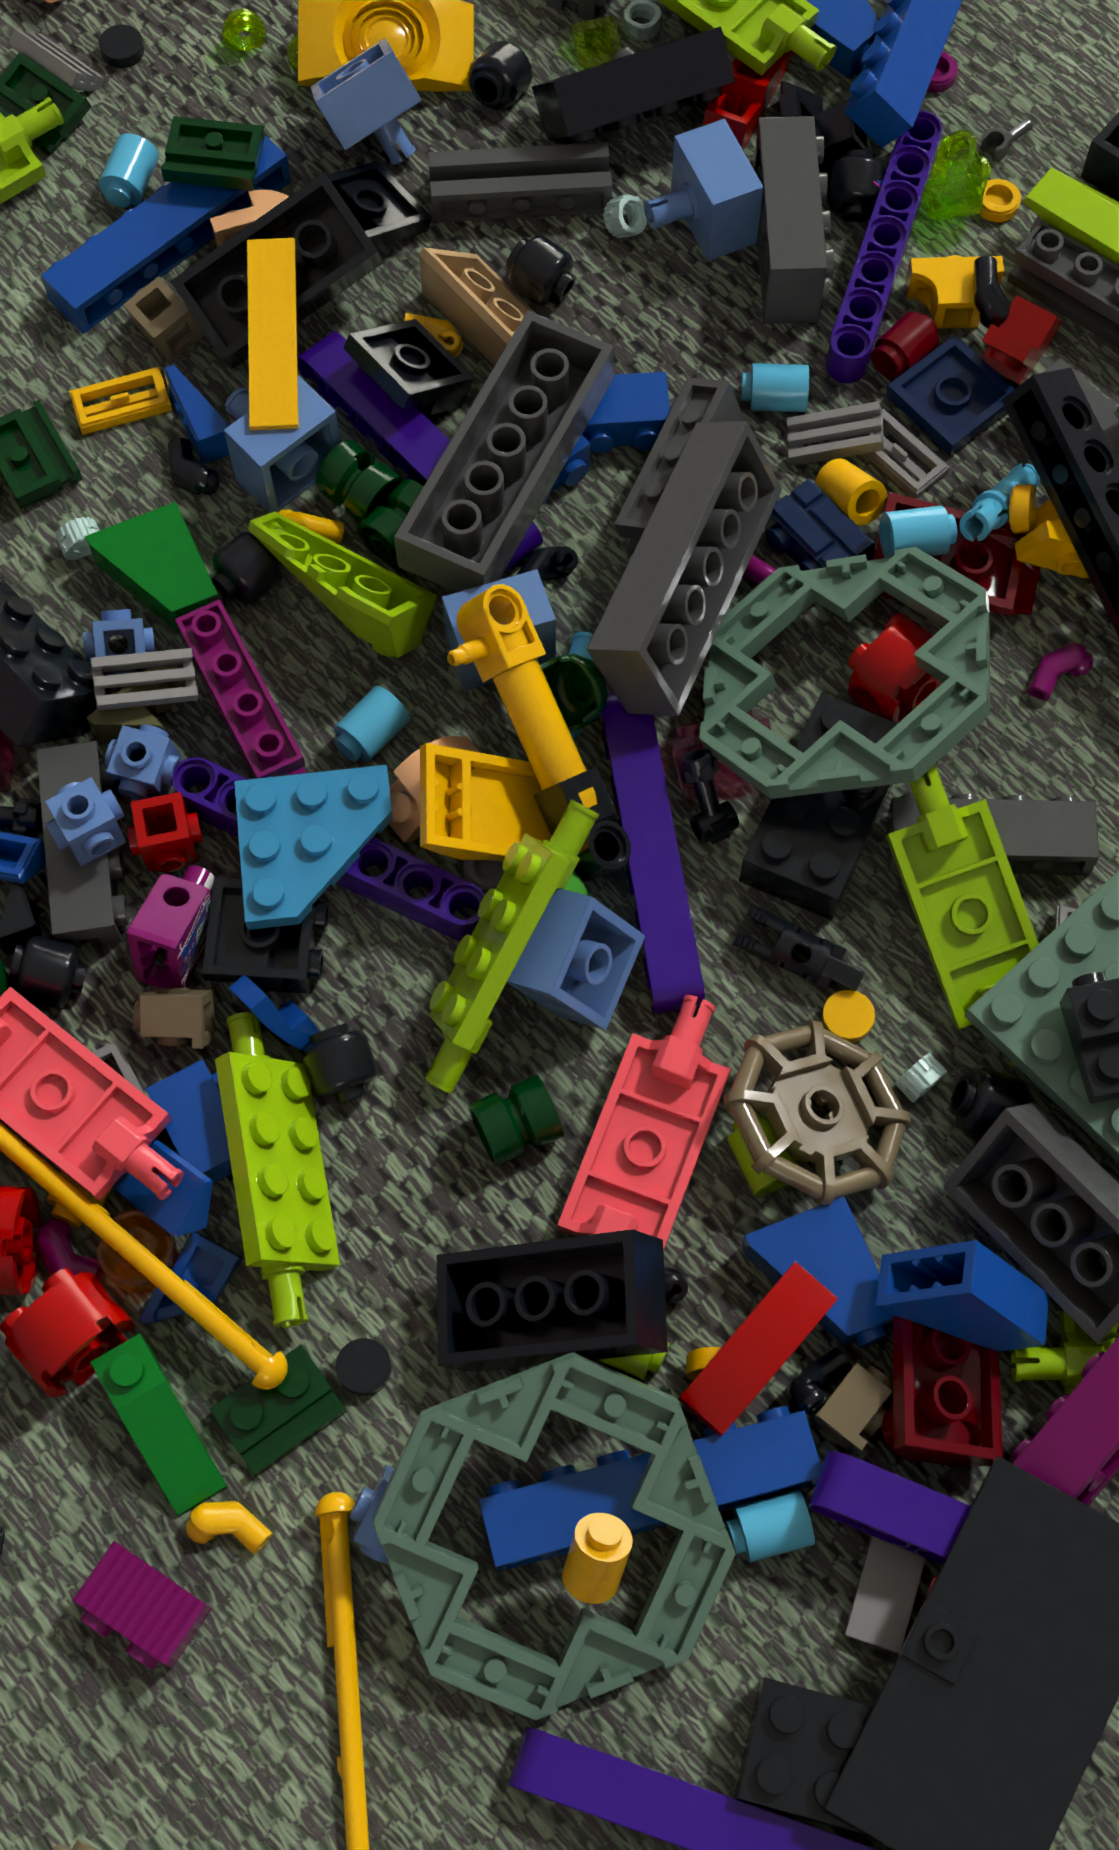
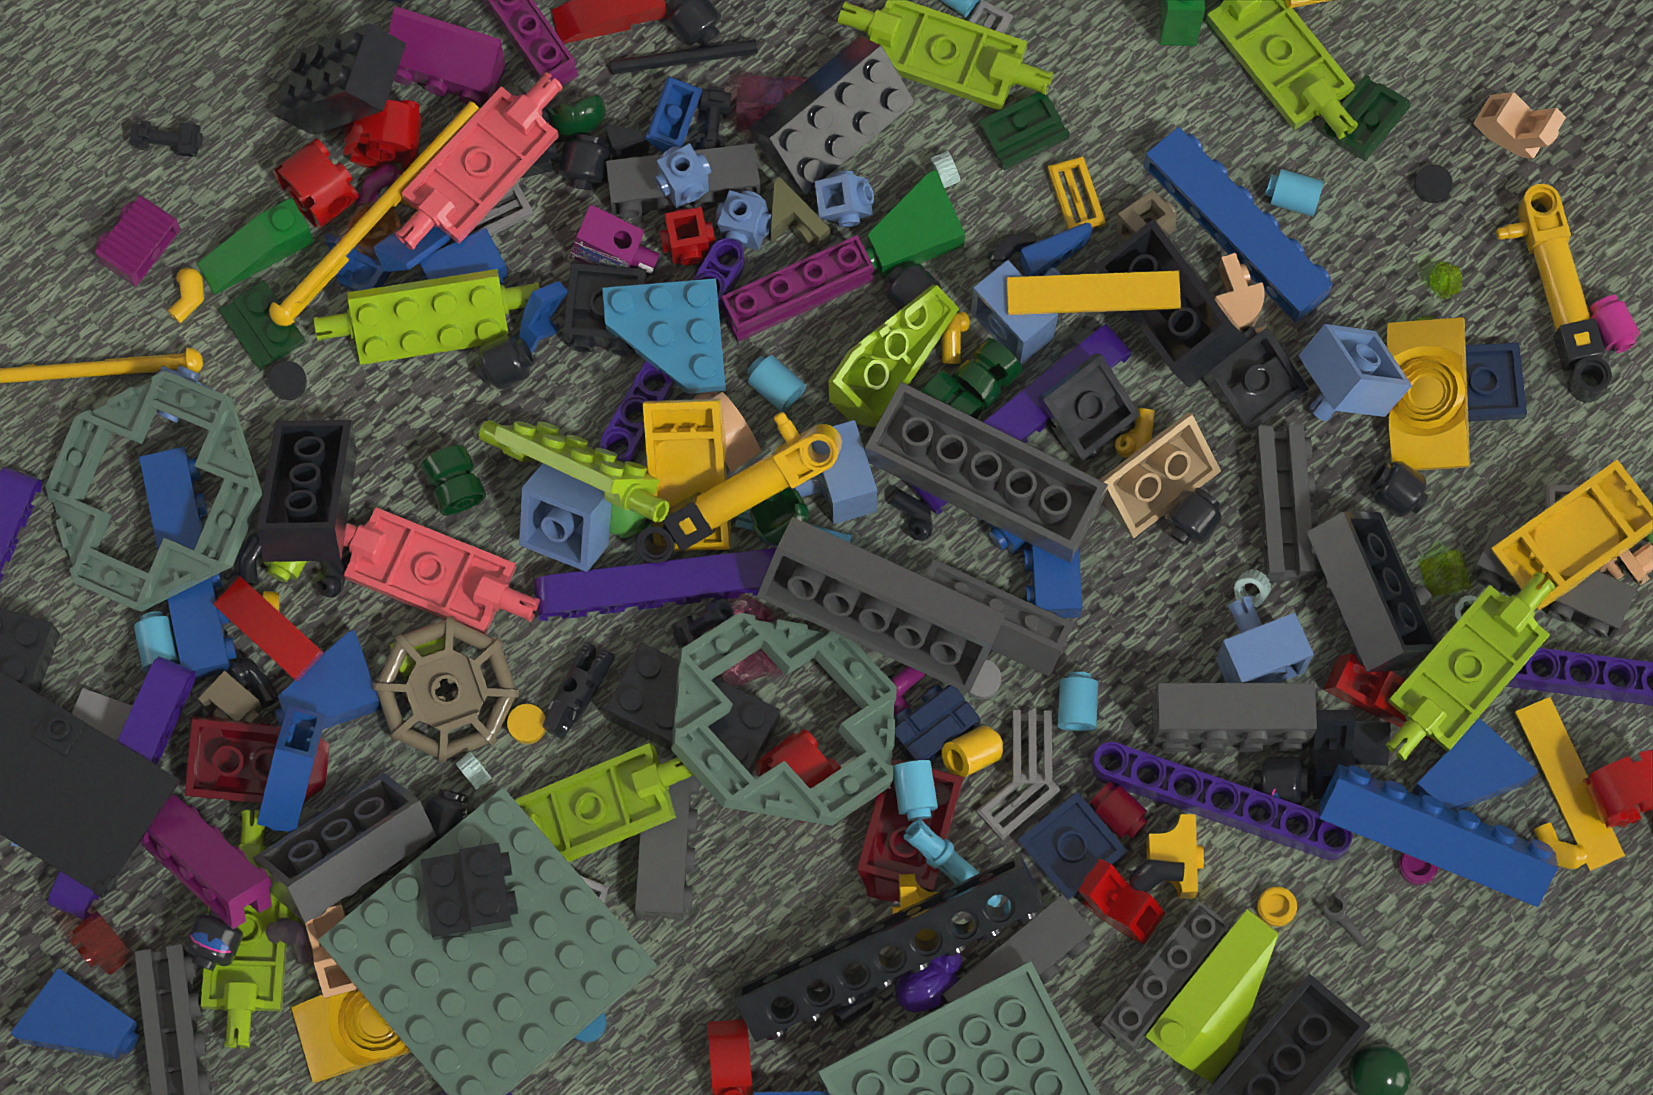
camera: 90 degrees right, 5 degrees up
light grey tile [9,29,104,92] -> none
light grey tile [90,648,198,711] -> none
dark tan brick [133,987,215,1049] -> none
dark green plate [161,116,265,191] -> none
yellow brick [562,1513,633,1604] -> none
clear neon green piece [924,130,991,221] -> none
yellow tile [1009,484,1036,534] -> none
magenta arm [1027,643,1094,701] -> none

